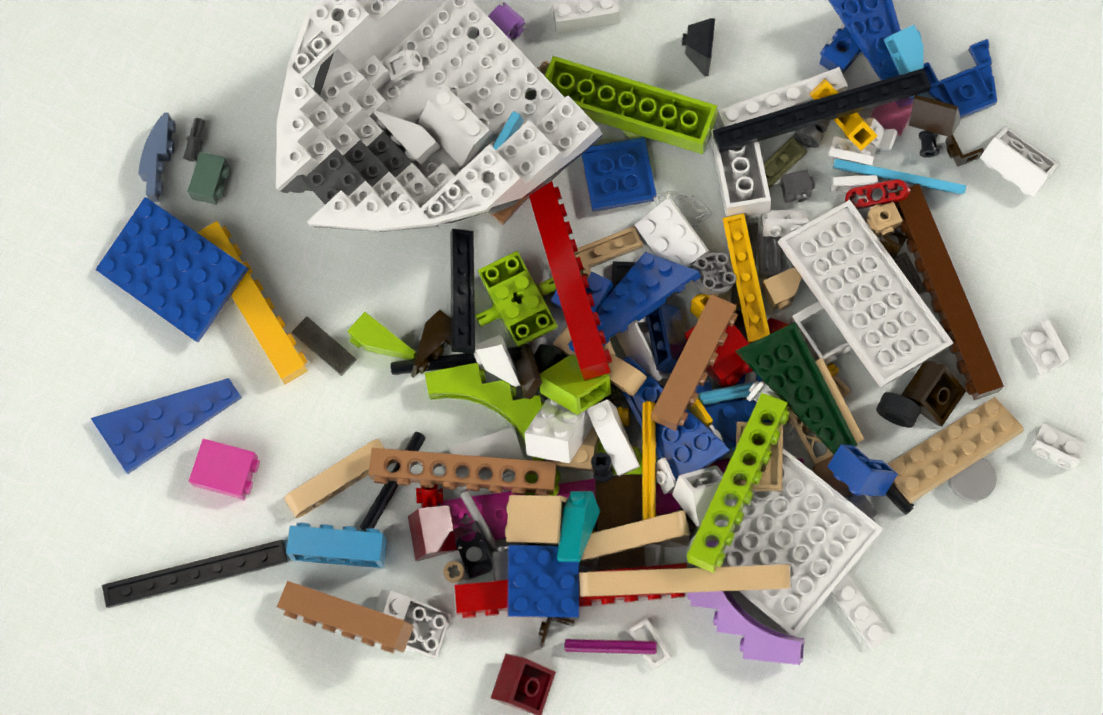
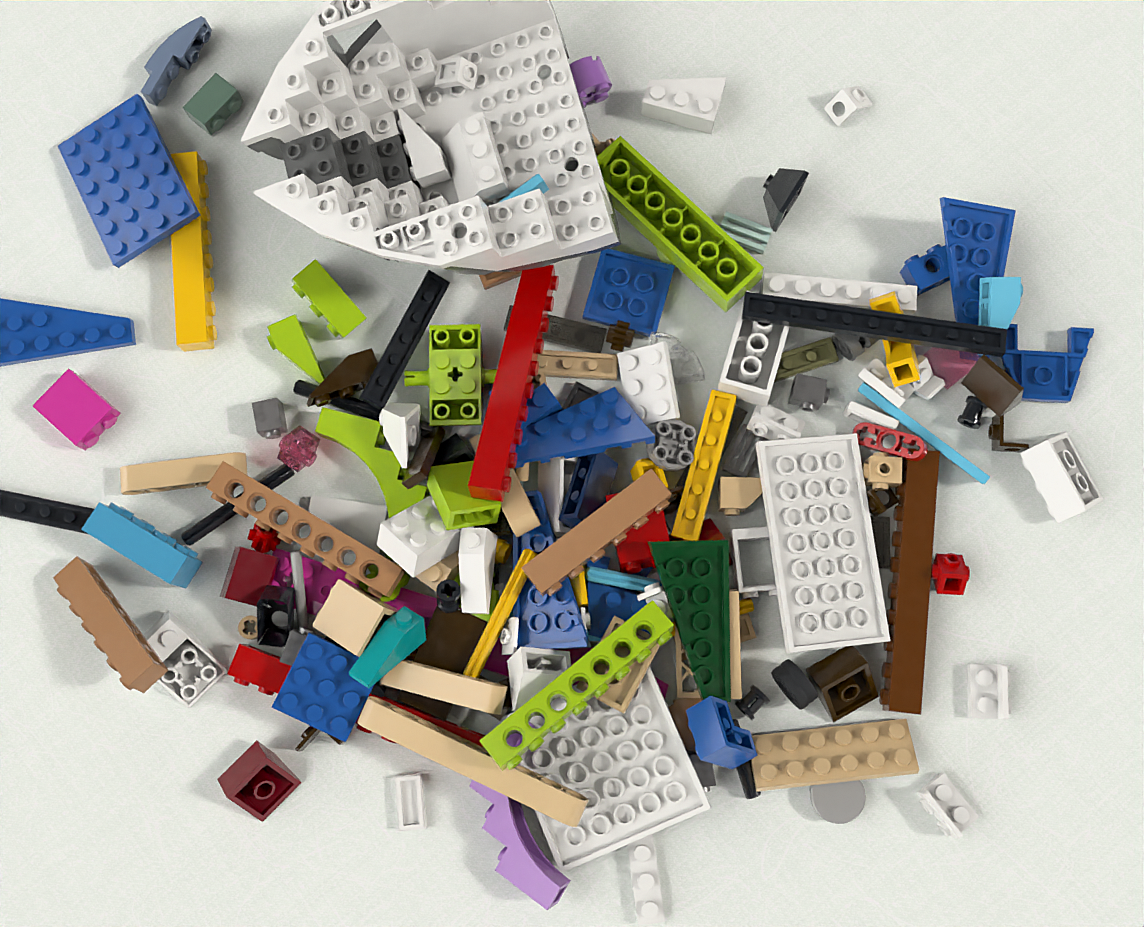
camera: 25 degrees right, 5 degrees up
dark grey axle [183,118,205,162] -> none
clear smoke tile [292,316,356,376] -> none
magenta axle [564,639,657,654] -> none
none -> flat silver brick [252,398,288,439]
none -> clear pink brick [277,425,321,473]
none -> lime wedge [292,259,366,338]
none -> clear smoke tile [503,305,607,353]
none -> dark brown gear [606,320,635,352]
none -> light aqua tile [720,211,773,254]
none -> black bush [735,684,770,721]
none -> red brick [931,553,970,595]

